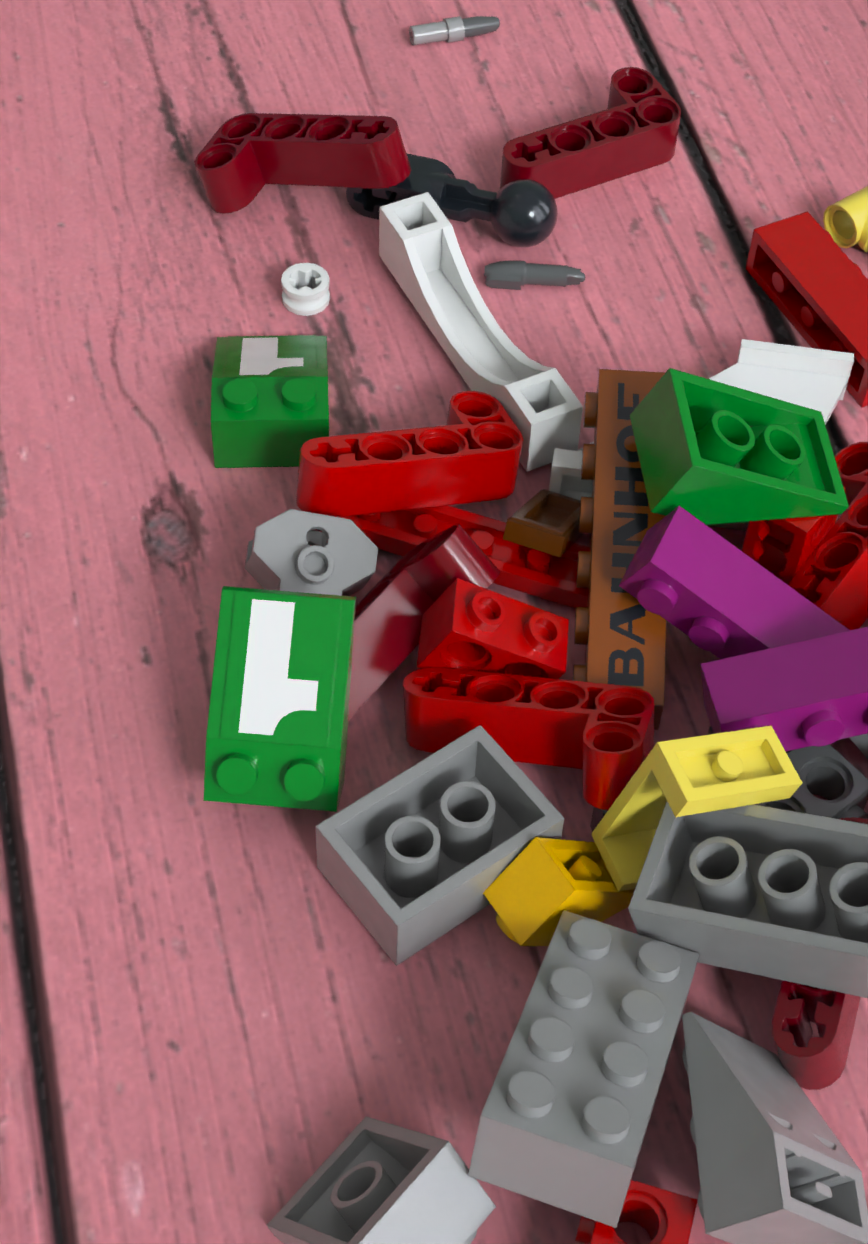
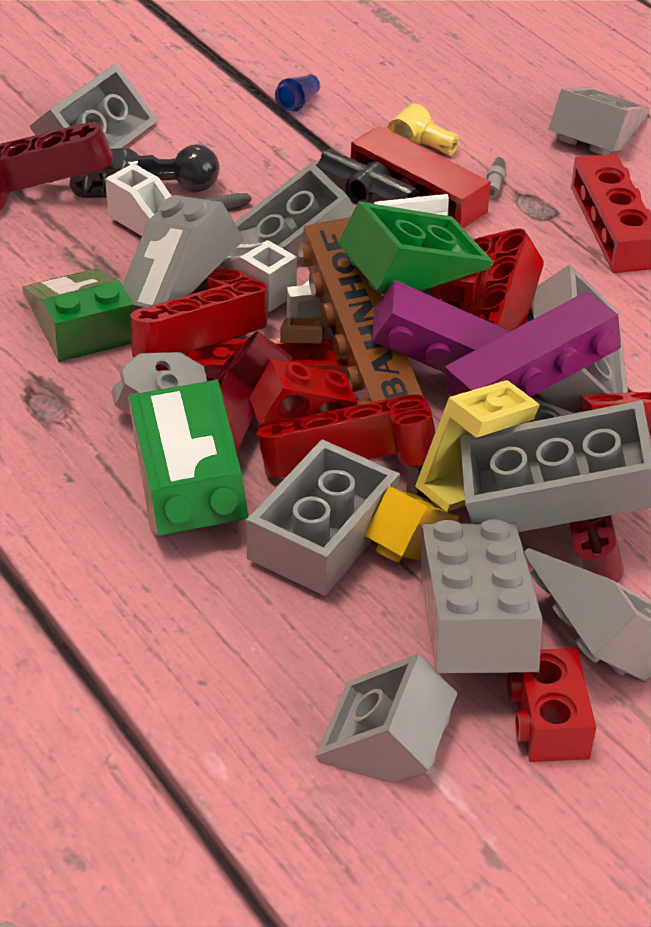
camera: 20 degrees left, 10 degrees down
white bush [281,263,330,316] -> none
light grey piece [409,16,500,45] -> none
dark red beam [500,67,681,199] -> none
none -> light grey slope [29,63,158,149]
none -> light grey slope [122,195,244,310]
none -> light grey slope [235,162,355,262]
none -> clear blue cone [275,74,320,112]
none -> black piece [316,149,421,205]

